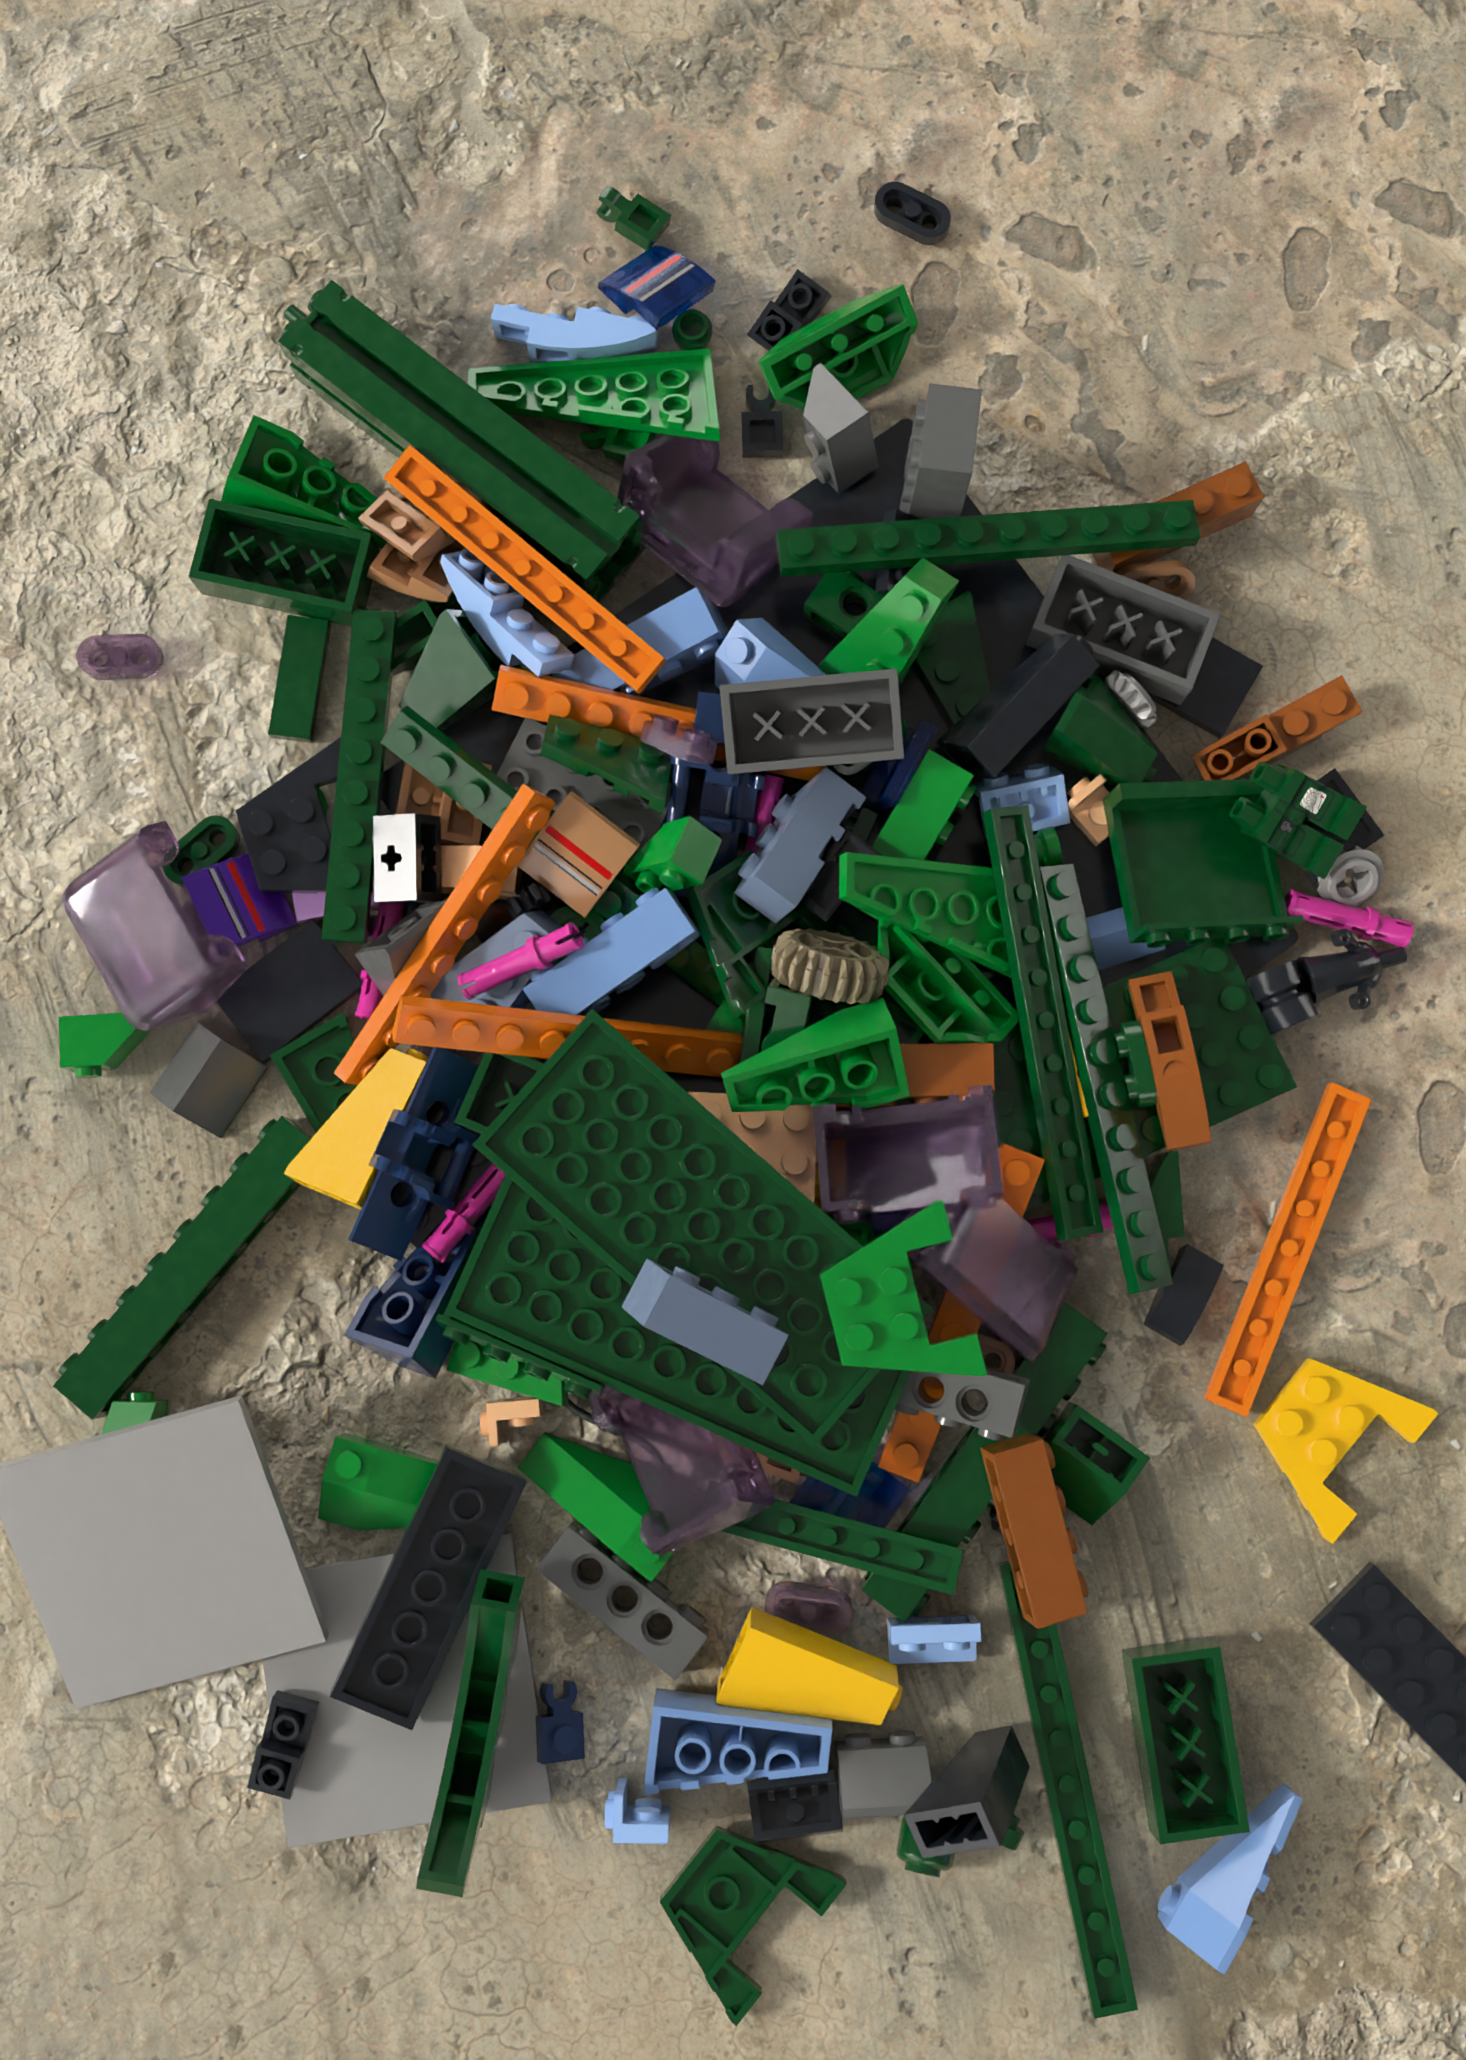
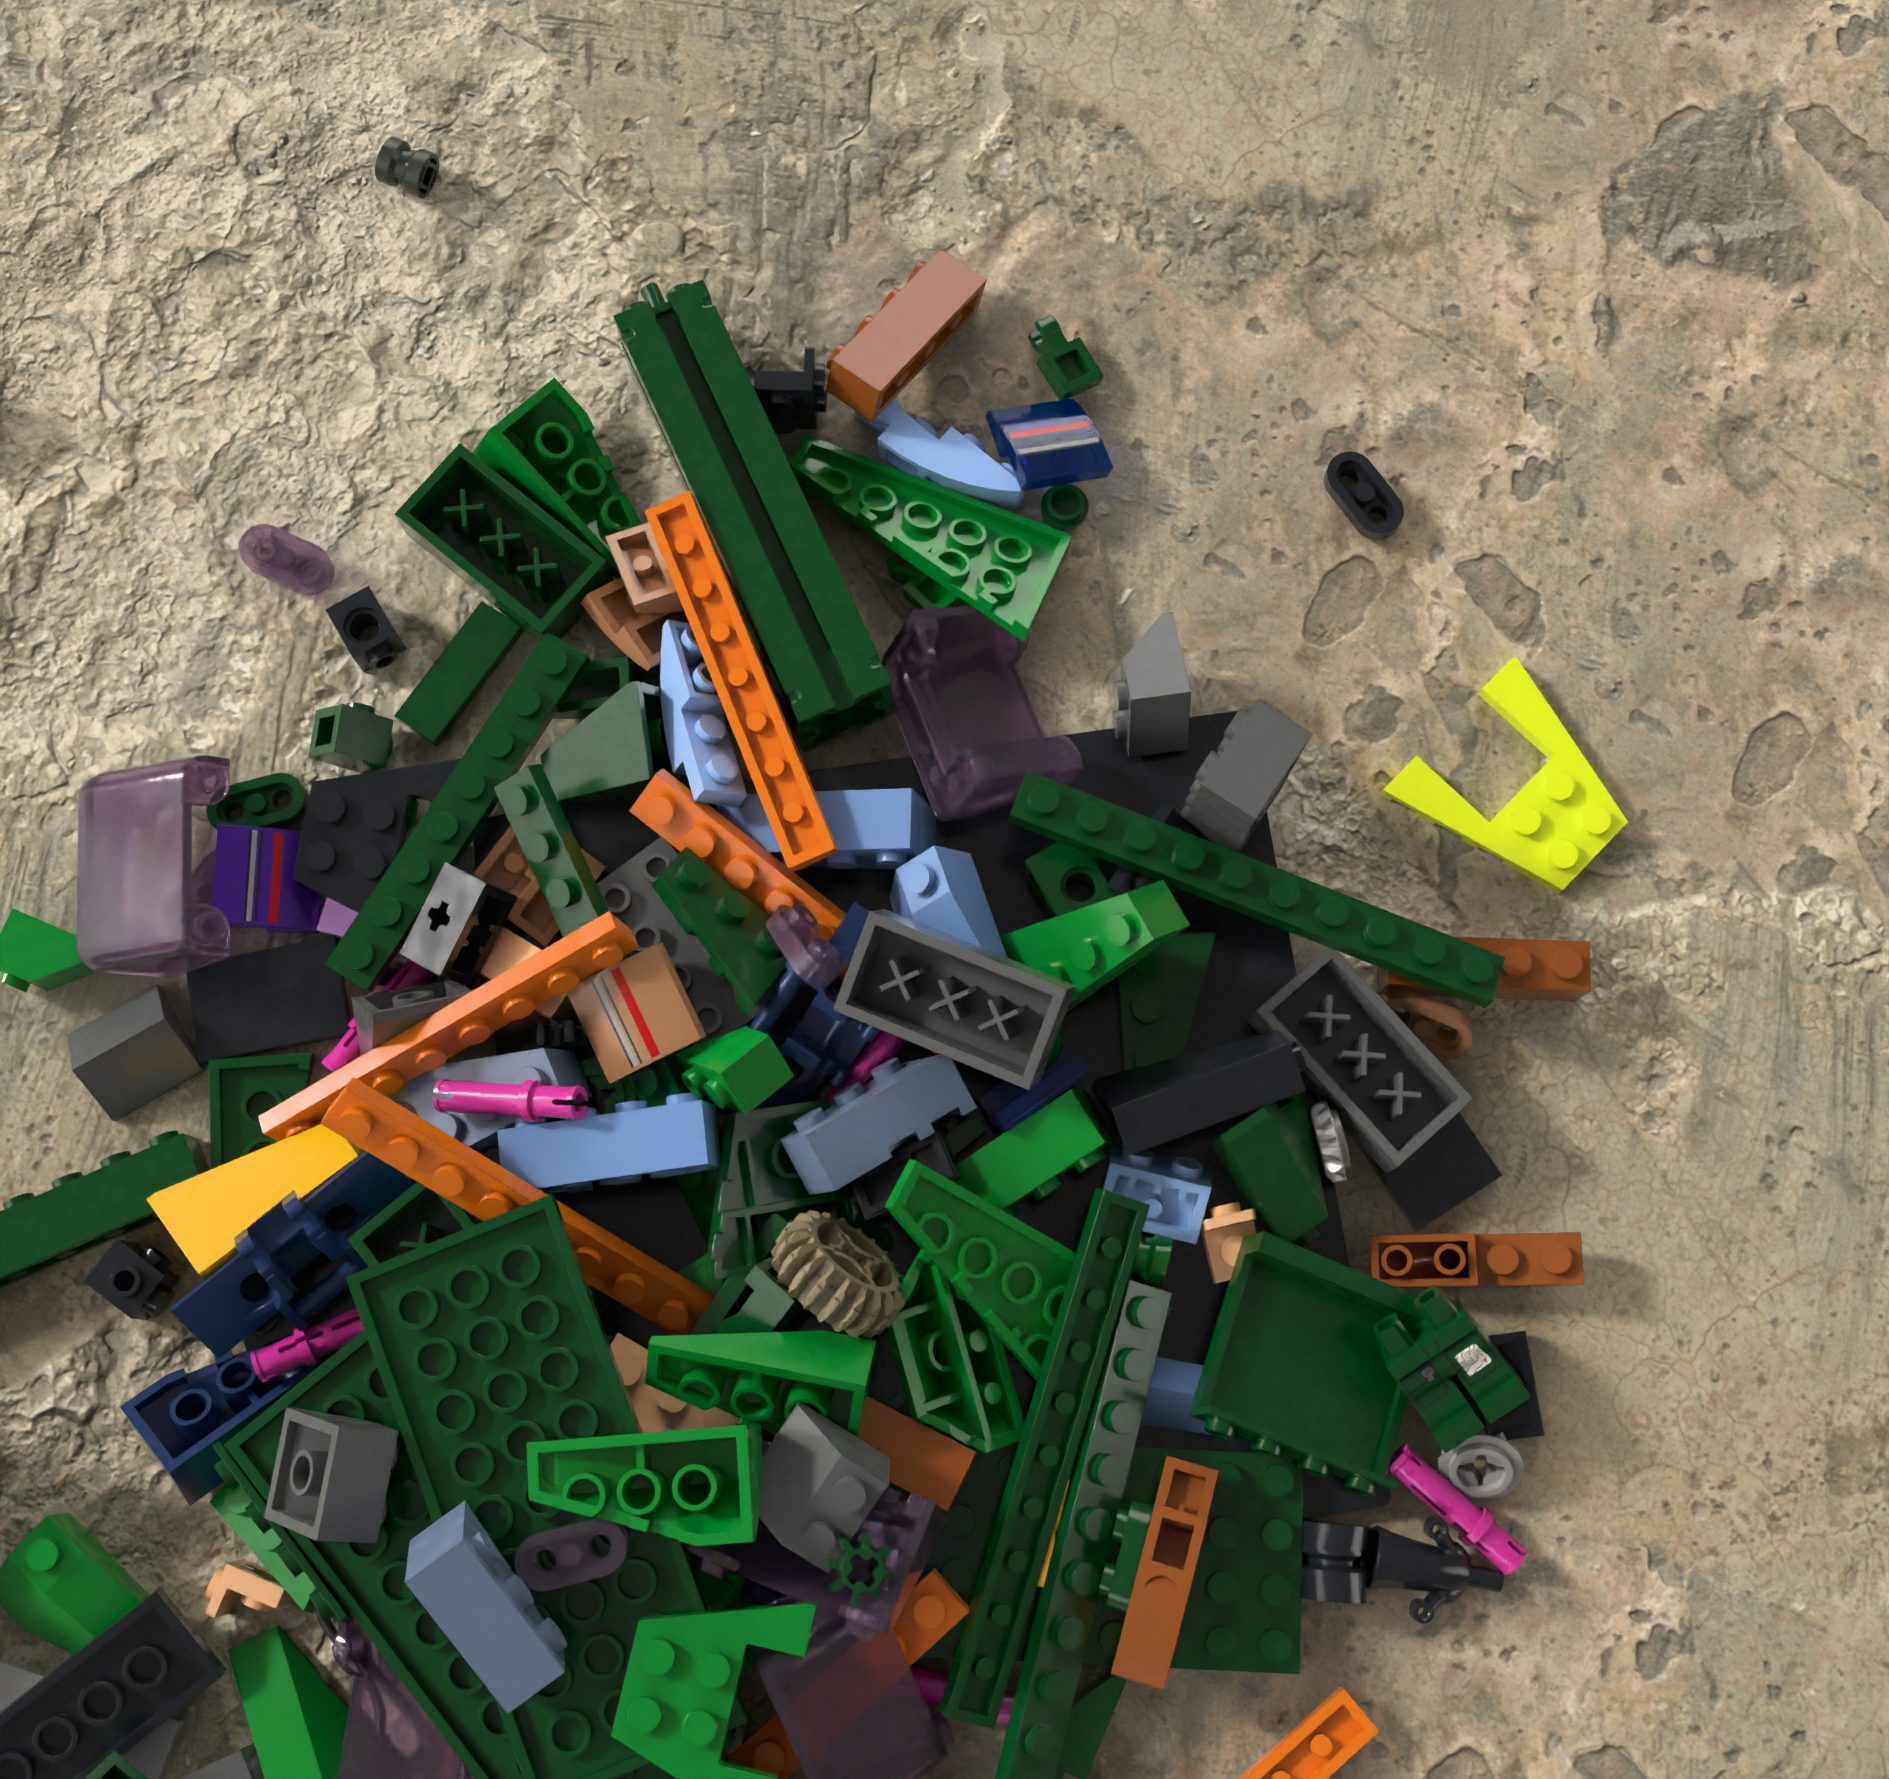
camera: 25 degrees right, 5 degrees down
black plate [741,385,783,458] -> none
black slope [747,269,832,351] -> none
green wedge [758,284,919,410] -> none
none -> black brick [83,1239,180,1321]
none -> dark grey slope [264,1407,399,1543]
none -> dark green brick [308,703,394,773]
none -> black brick [325,586,406,672]
none -> pearl dark grey wheel [375,136,440,198]
none -> clear purple plate [515,1517,630,1591]
none -> green wedge [527,1425,764,1546]
none -> black bracket [754,346,827,434]
none -> dark grey slope [759,1401,891,1573]
none -> dark green gear [824,1532,896,1606]
none -> brick [825,249,987,422]
none -> neon yellow wing [1380,656,1628,894]

